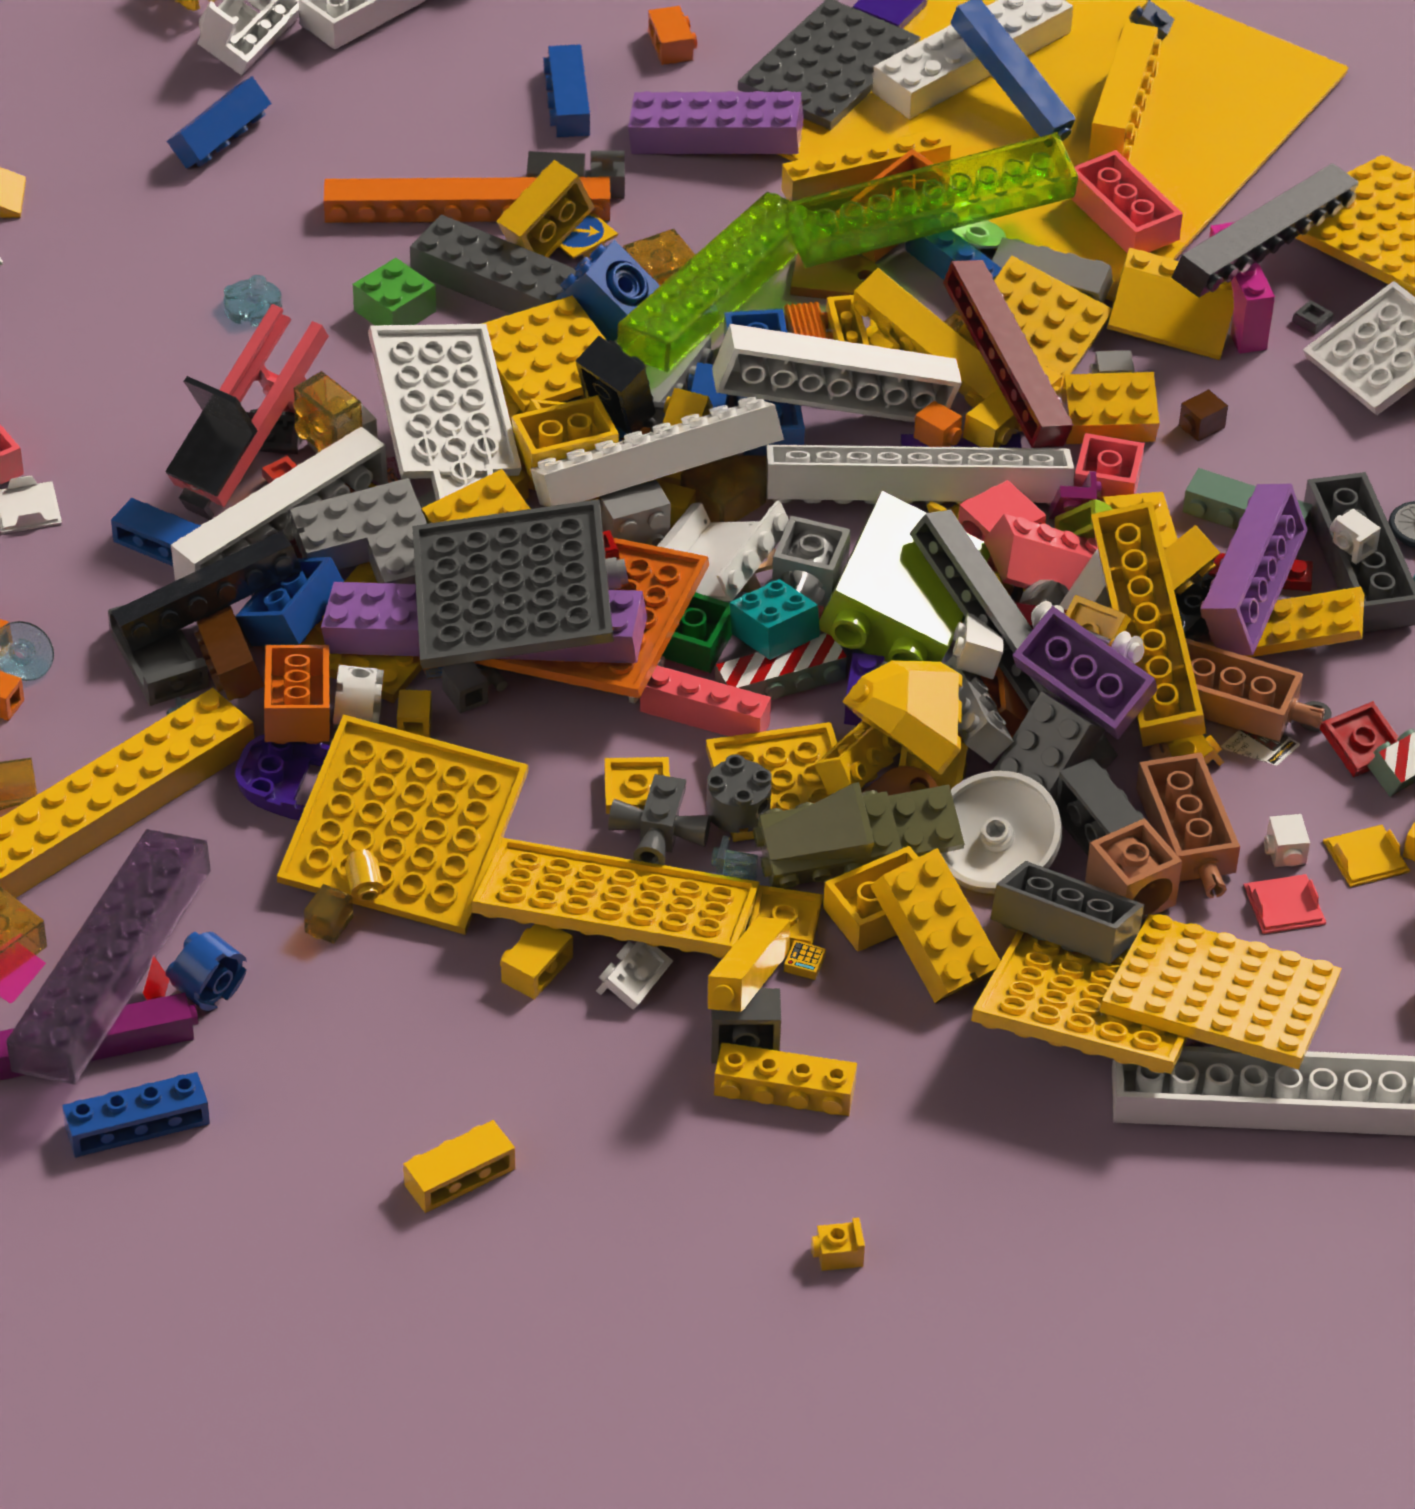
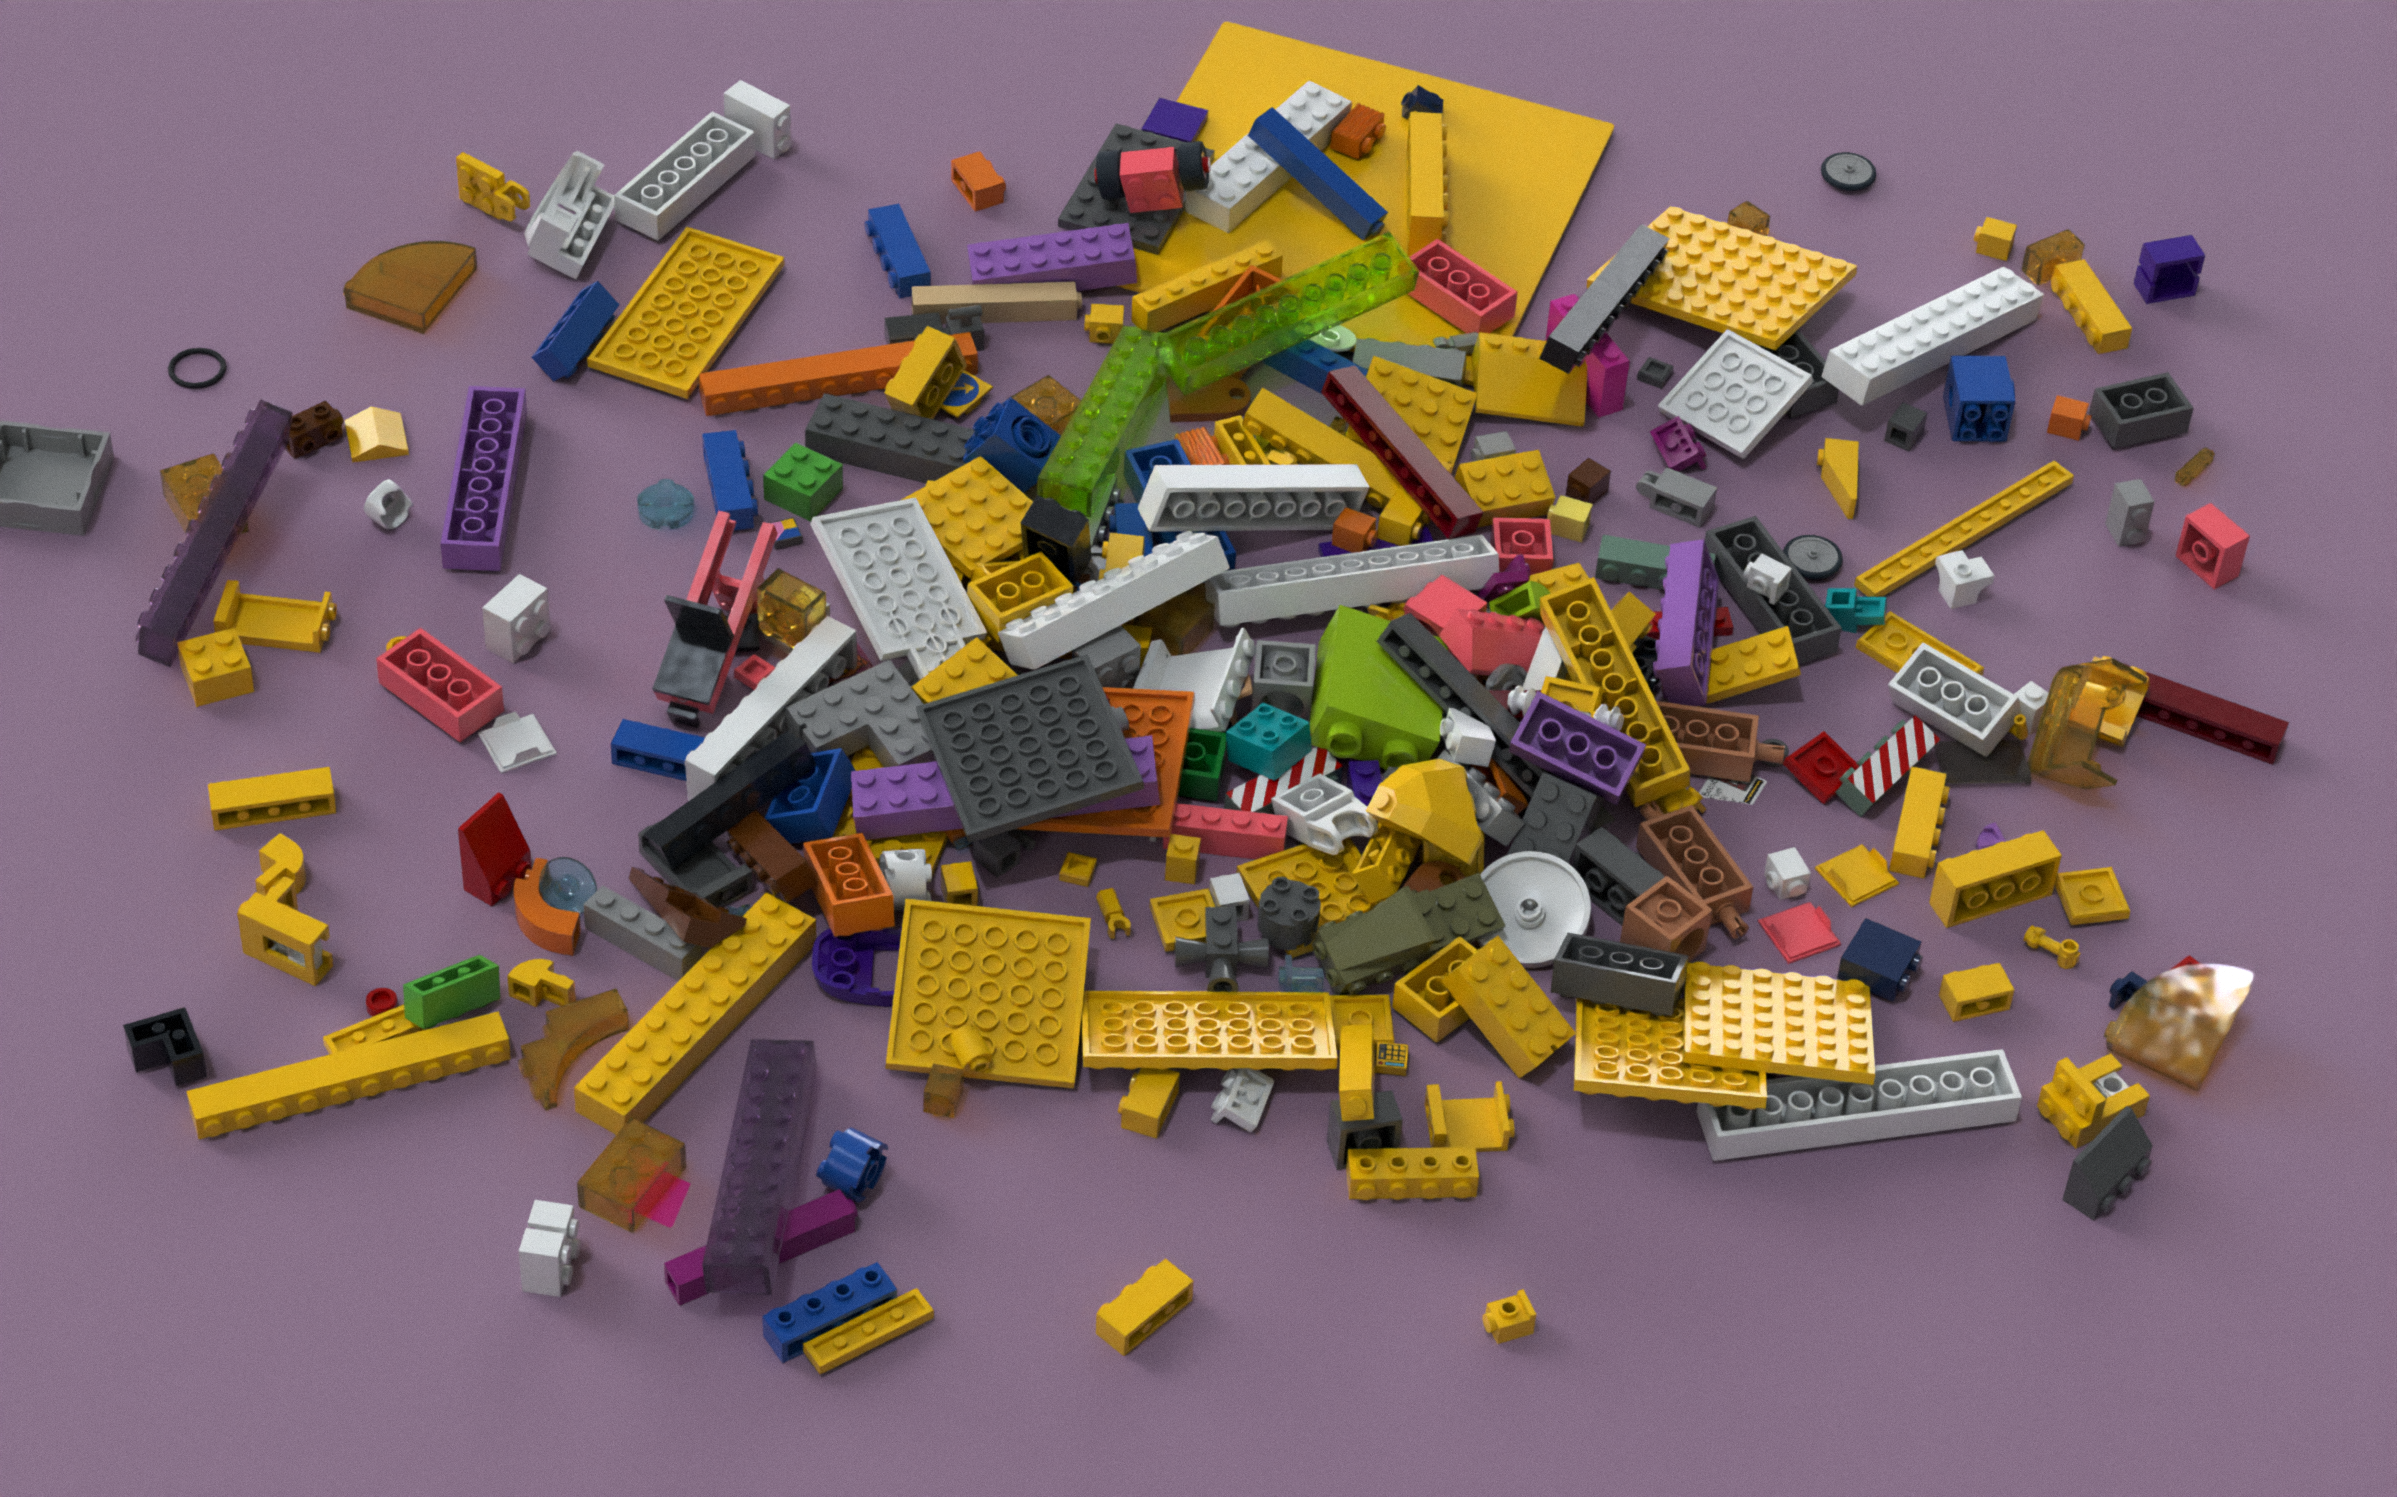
camera: 15 degrees left, 0 degrees up
red sticker [142,955,170,1000] -> none
none -> clear yellow brick [343,241,477,334]
none -> medium lavender brick [440,386,527,571]
none -> white brick [482,574,551,664]
none -> light grey brick [583,885,702,981]
none -> yellow plate [587,227,785,399]
none -> reddish brown wedge [628,867,747,948]
none -> blue brick [702,430,758,530]
none -> tile [770,517,803,549]
none -> yellow plate [803,1288,934,1375]
none -> tan brick [912,282,1082,324]
none -> yellow tile [1059,852,1097,887]
none -> yellow brick [1084,304,1124,344]
none -> brick [1094,141,1211,213]
none -> yellow bar [1096,888,1131,939]
none -> yellow brick [1165,834,1201,885]
none -> white brick [1209,873,1250,922]
none -> white brick [1271,774,1378,855]
none -> orange brick [1330,103,1386,160]
none -> yellow panel [1424,1081,1515,1152]
none -> light grey bar [1433,332,1478,354]
none -> light yellow brick [1547,495,1593,543]
none -> light grey brick [1636,467,1717,528]
none -> magenta bracket [1650,416,1707,472]
none -> dark blue brick [1837,918,1923,1002]

